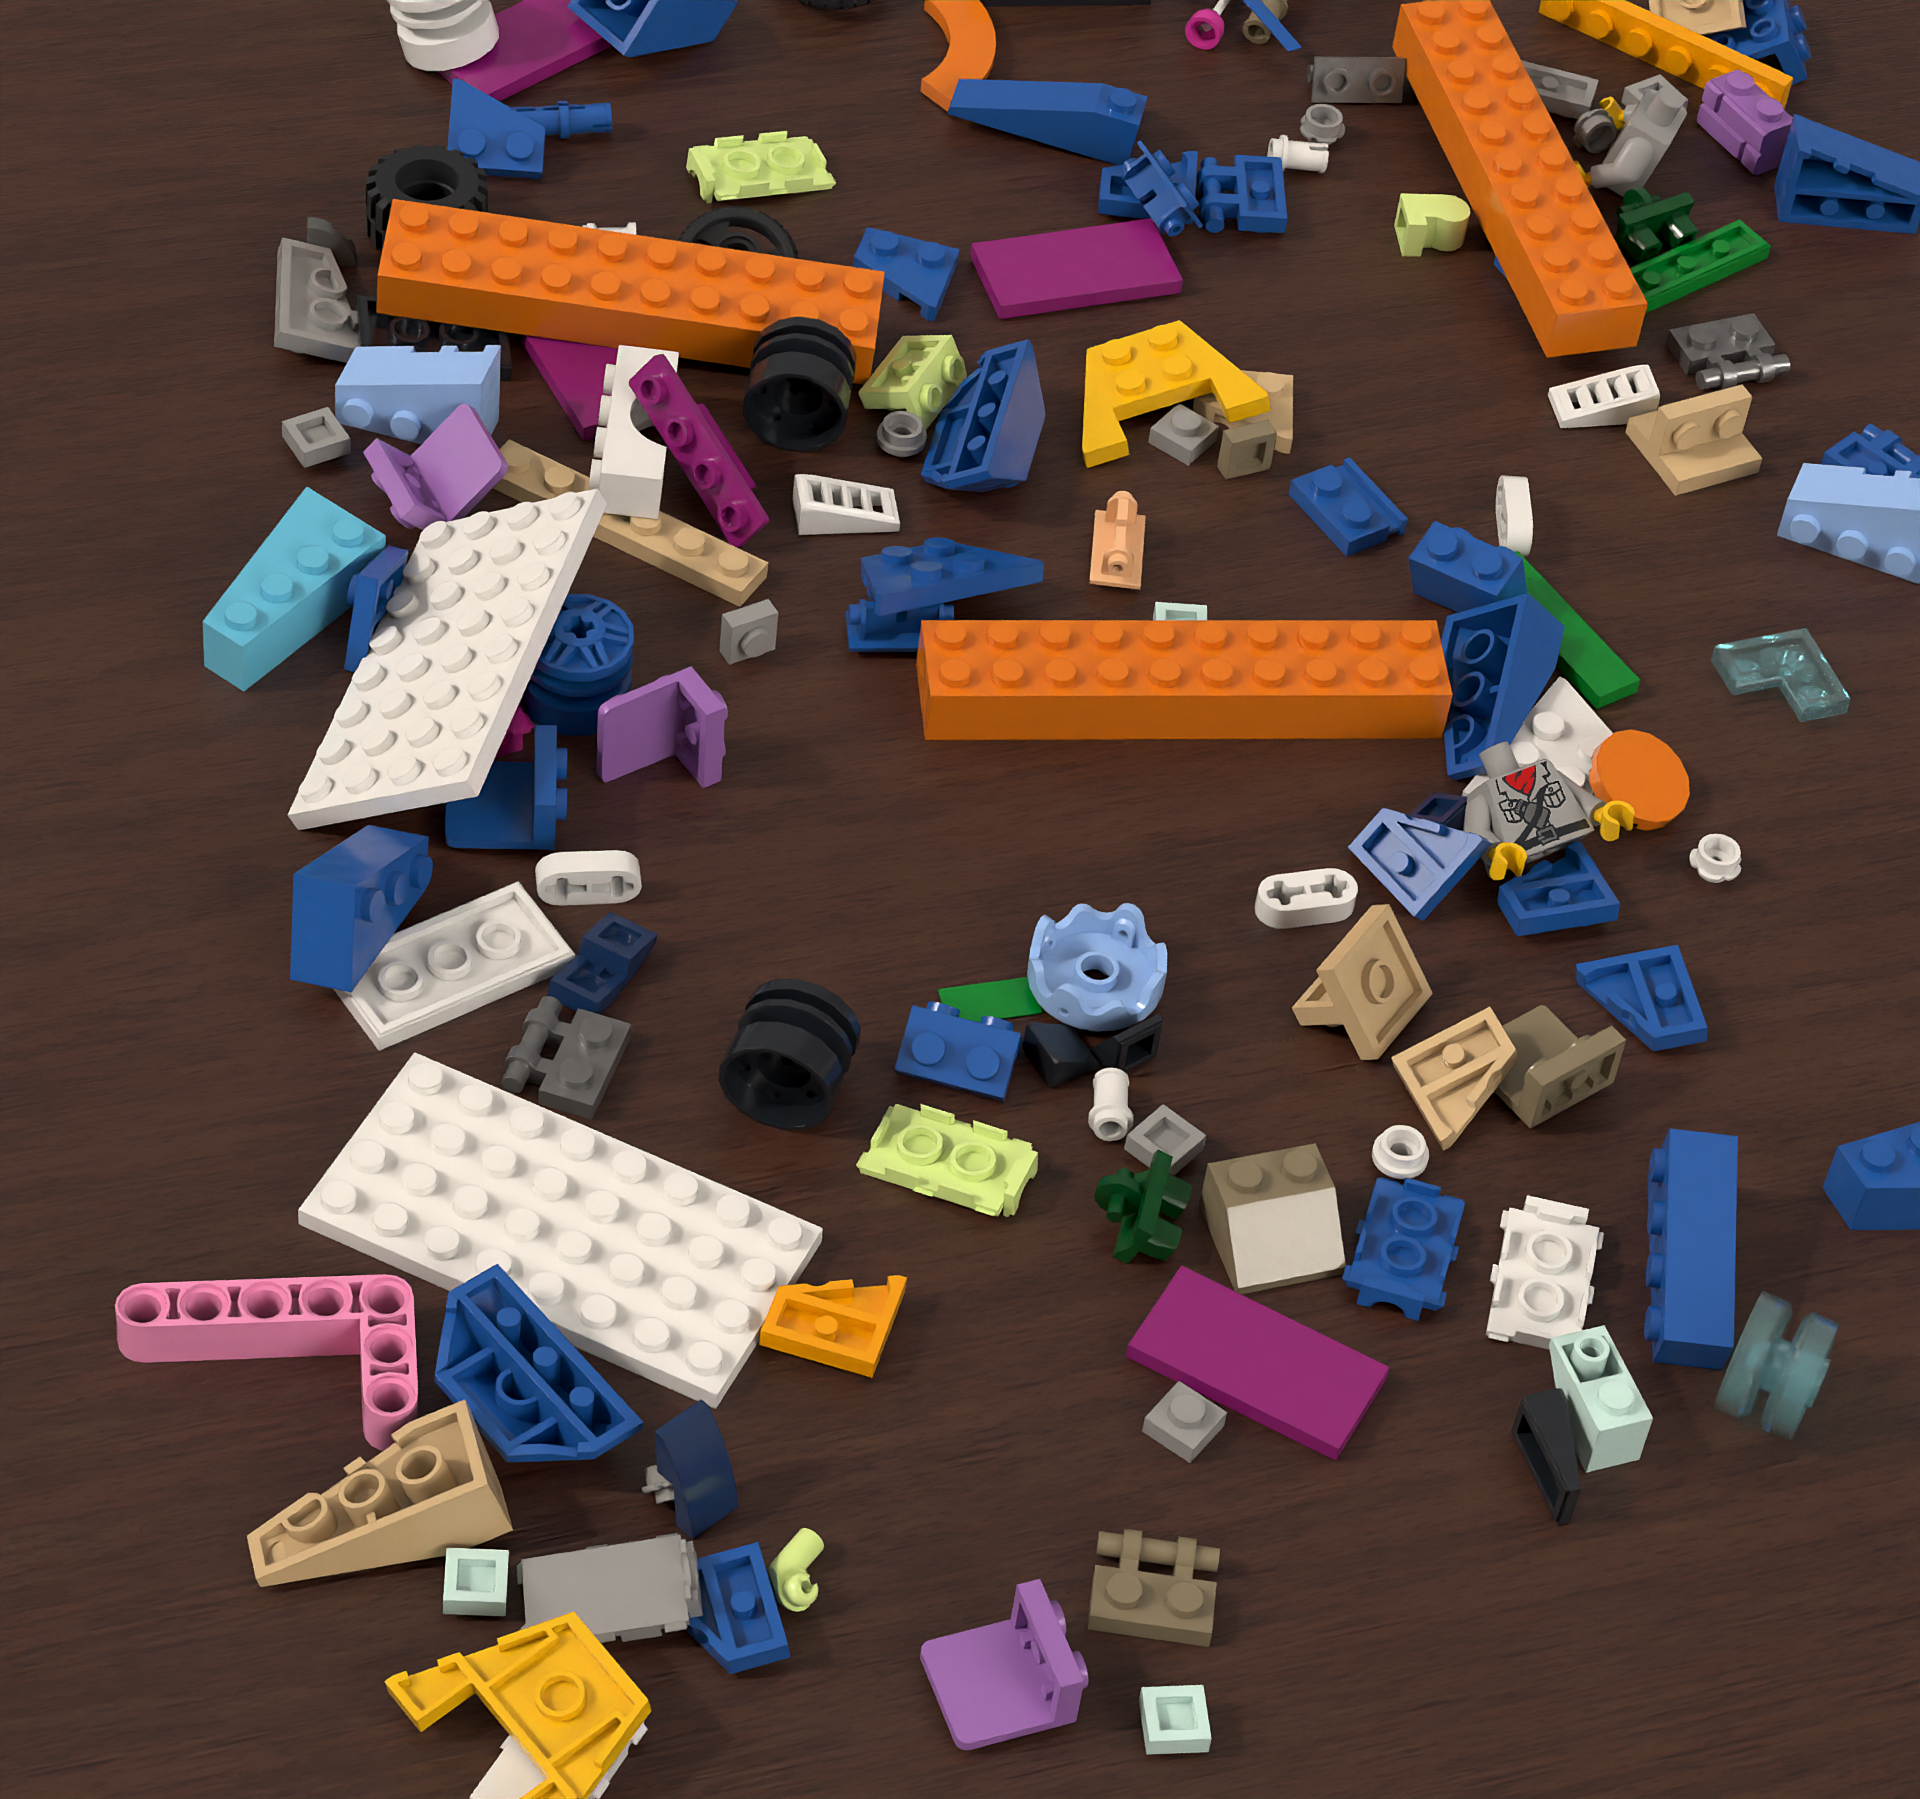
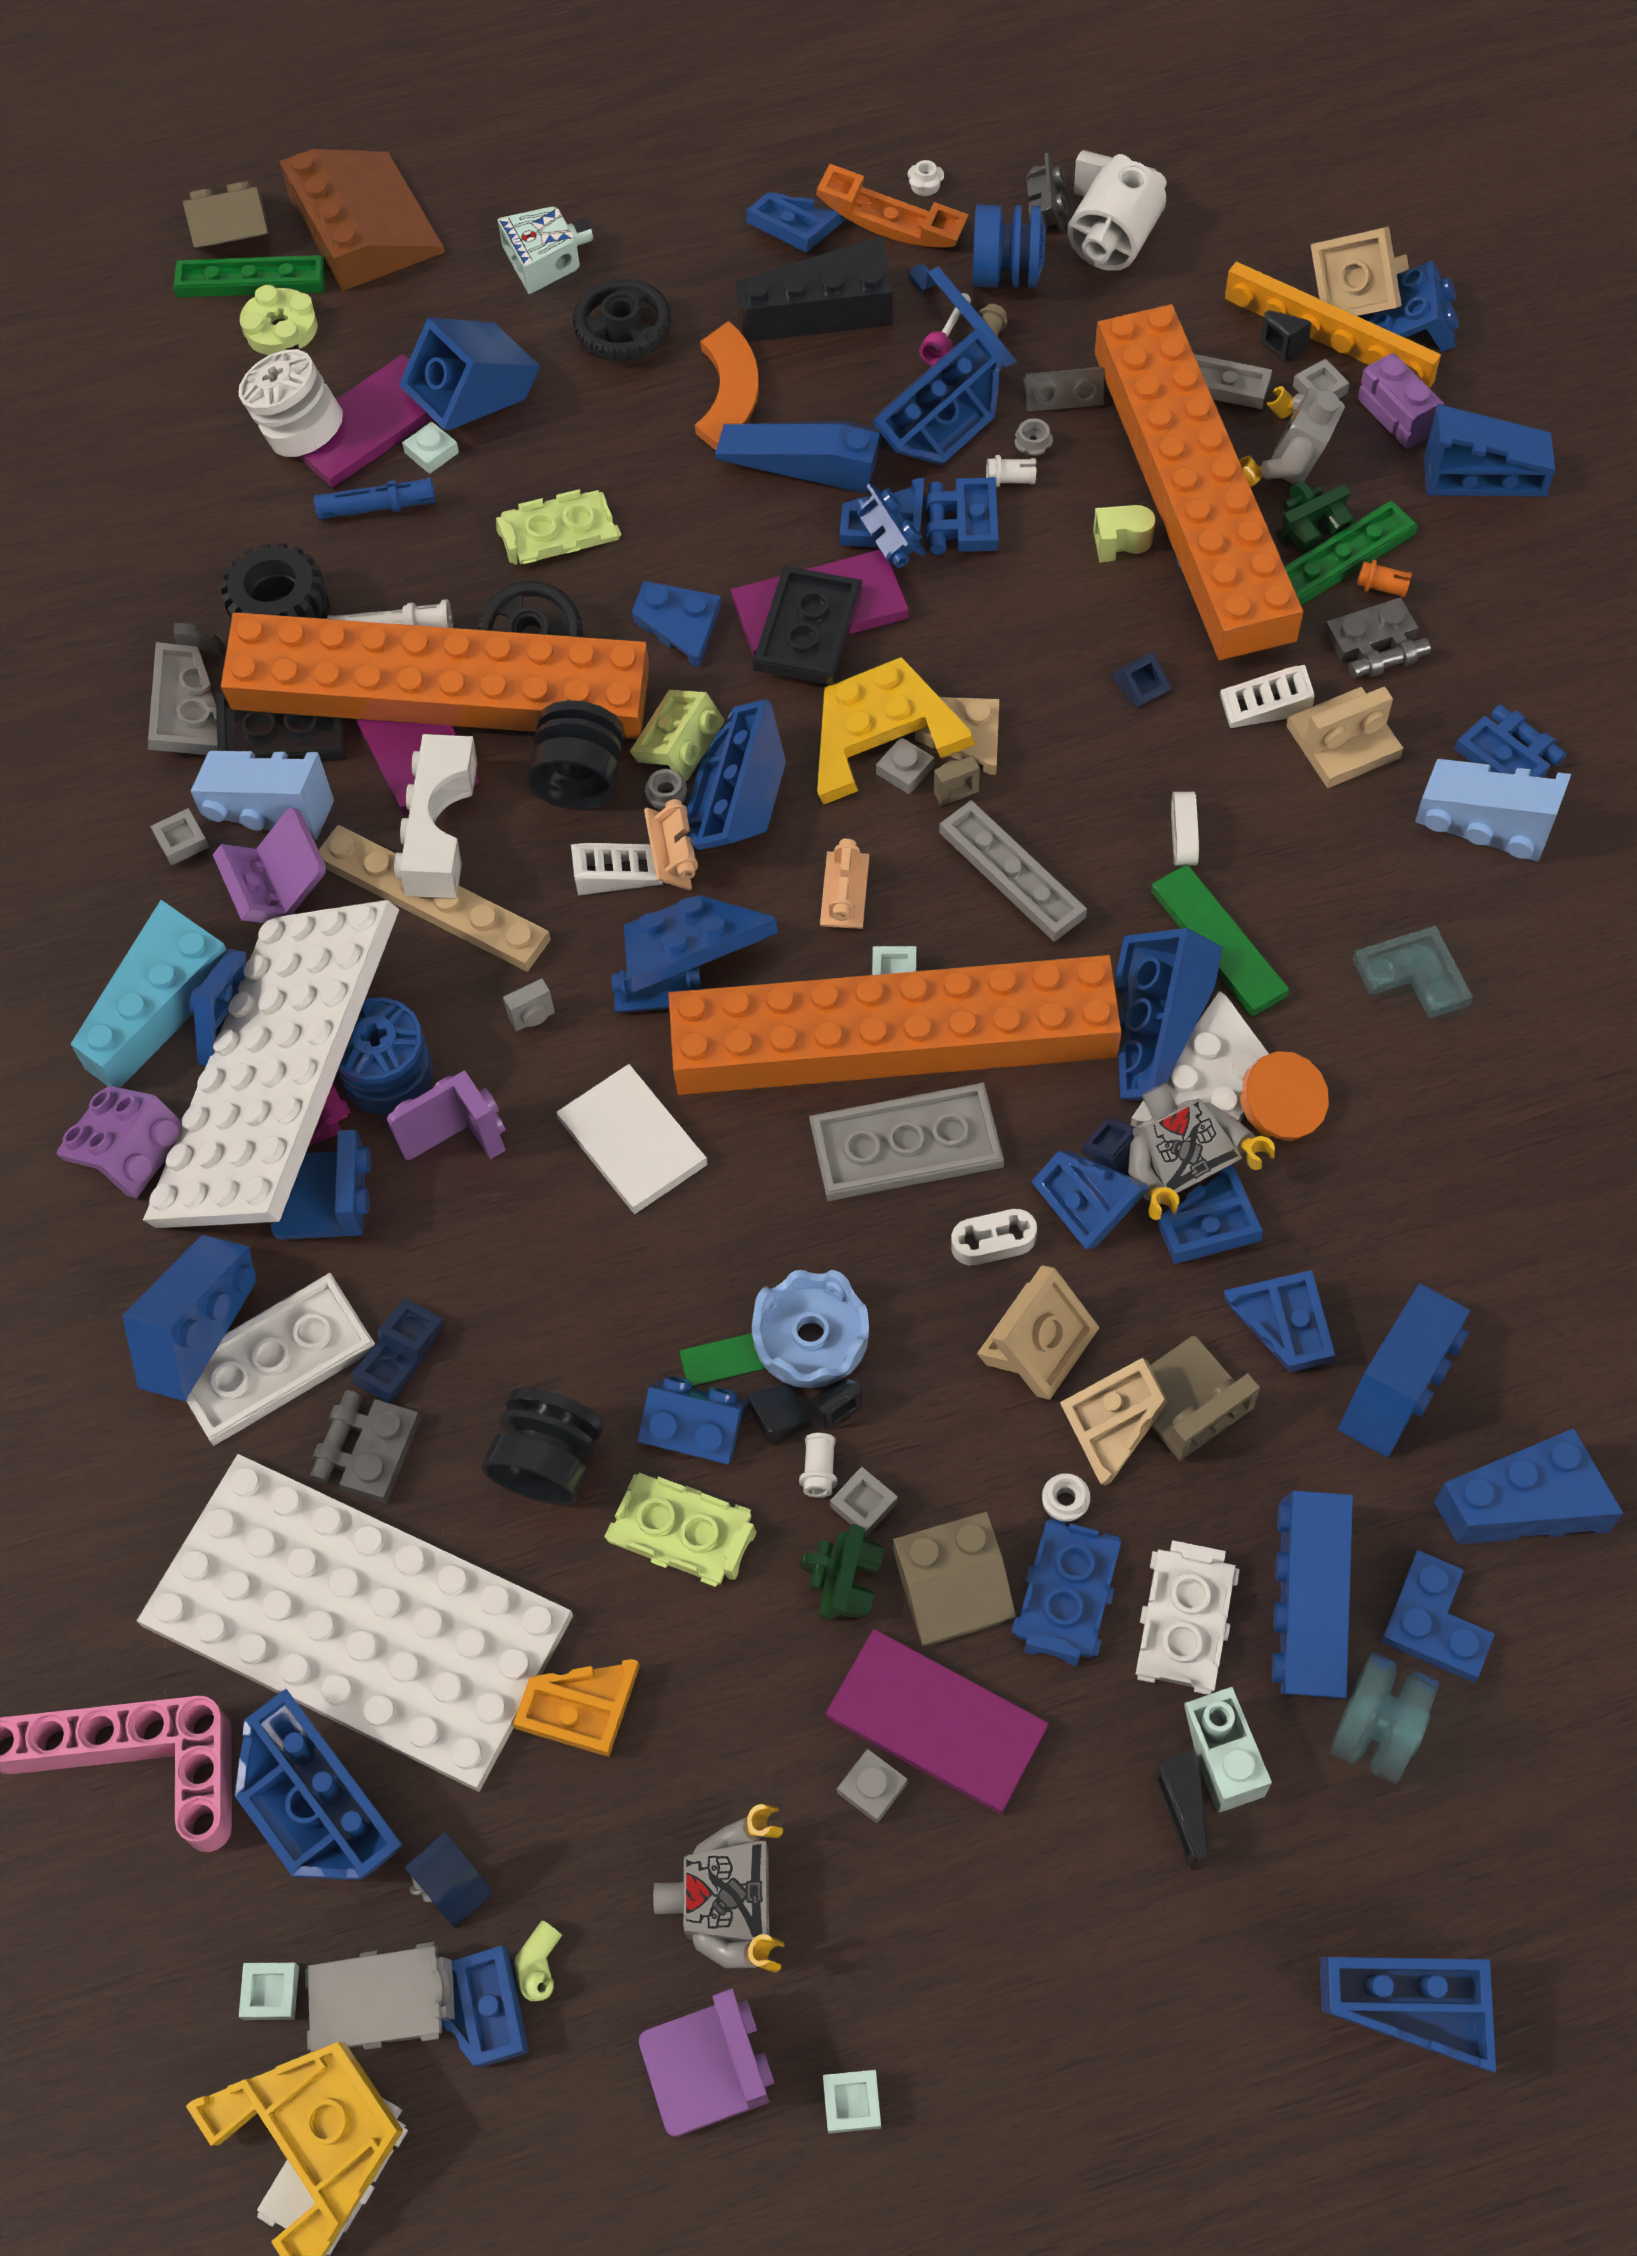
camera: 10 degrees right, 15 degrees up
tan wedge [247,1399,513,1587] -> none
blue wing [447,79,546,179] -> none
white beam [535,850,642,906] -> none
magenta bracket [629,354,769,548] -> none
dark tan plate [1087,1528,1220,1647] -> none
blue plate [1289,457,1408,557] -> none
blue brick [1408,521,1527,613] -> none
light grey plate [1573,109,1617,153] -> none
white plate [1689,834,1741,883] -> none
none -> medium lavender bracket [57,1086,182,1198]
none -> light aqua plate [402,421,459,474]
none -> white tile [556,1064,708,1214]
none -> light nougat hinge [644,799,698,891]
none -> torso [653,1804,784,1973]
none -> black tile [753,566,863,685]
none -> light grey tile [809,1082,1004,1202]
none -> blue wedge [872,327,1003,465]
none -> light grey plate [939,800,1087,942]
none -> dark blue slope [1111,652,1172,707]
none -> black slope [1260,310,1312,362]
none -> blue wedge [1319,1957,1496,2073]
none -> blue wedge [1337,1283,1471,1458]
none -> orange pin [1357,559,1412,598]
none -> blue plate [1381,1550,1495,1683]

